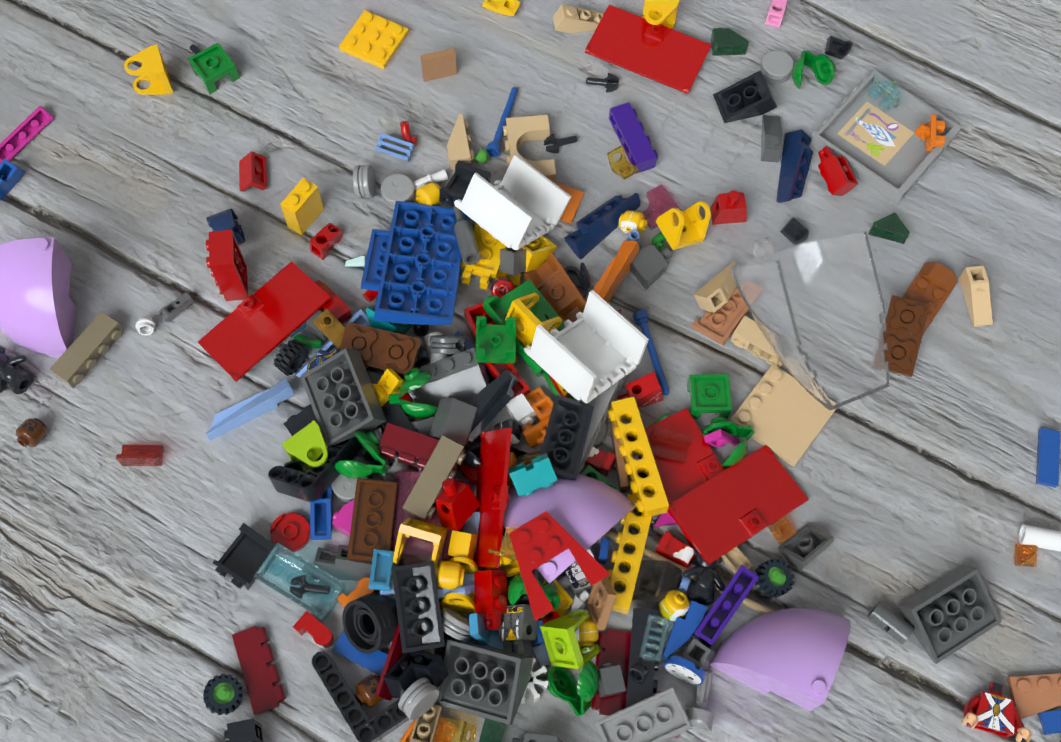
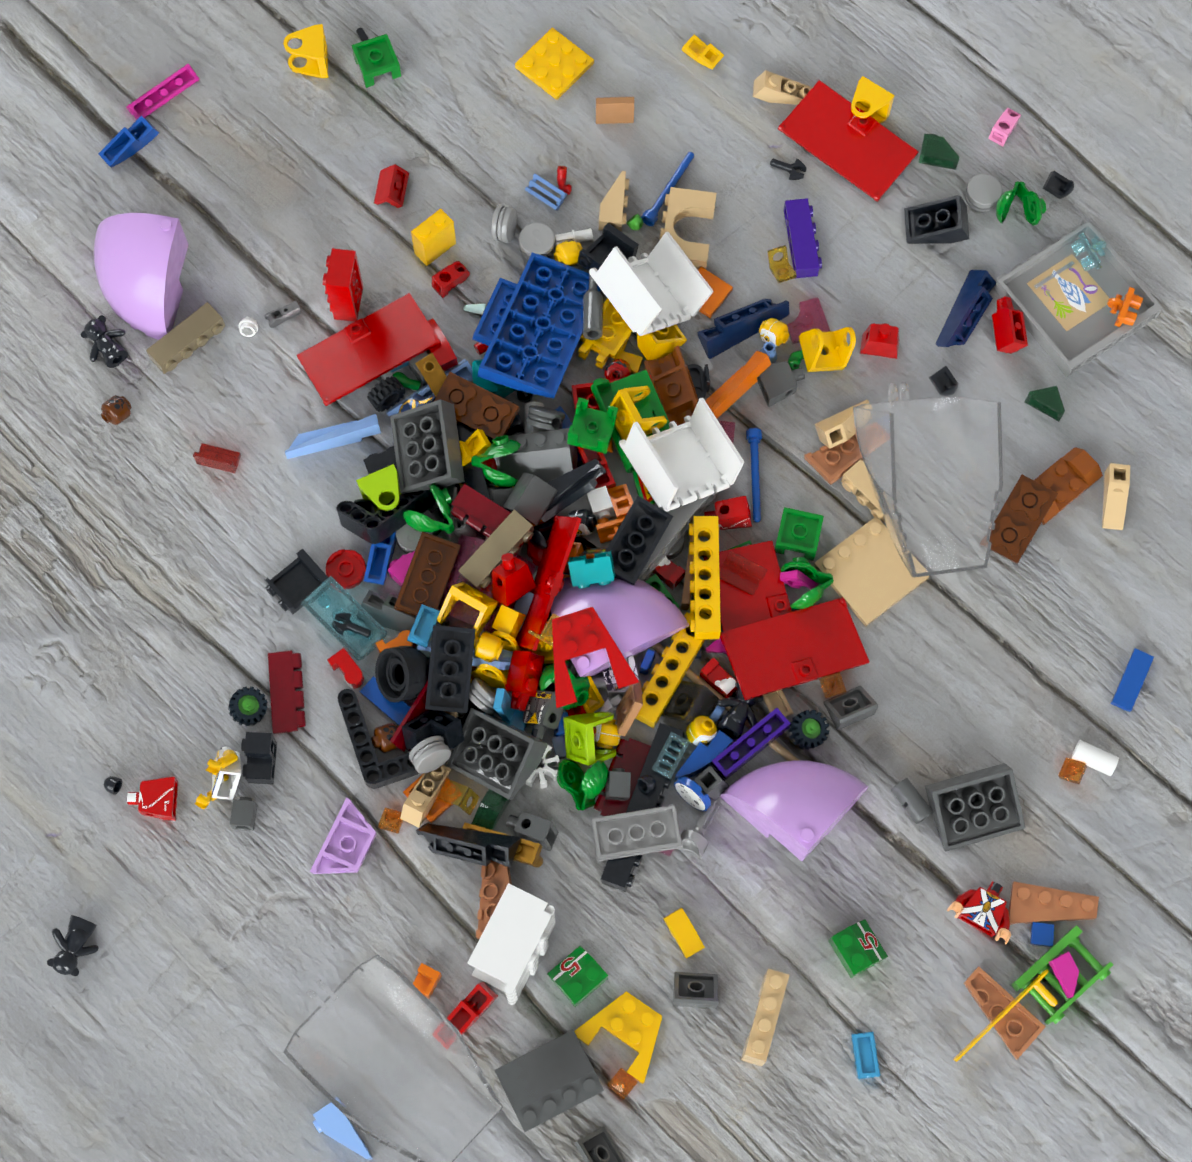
camera: 15 degrees right, 5 degrees up
dark blue brick [206,208,245,245] -> none
dark grey brick [500,247,527,276] -> none
black bar [544,134,577,154] -> none
dark grey slope [761,115,783,163] -> none

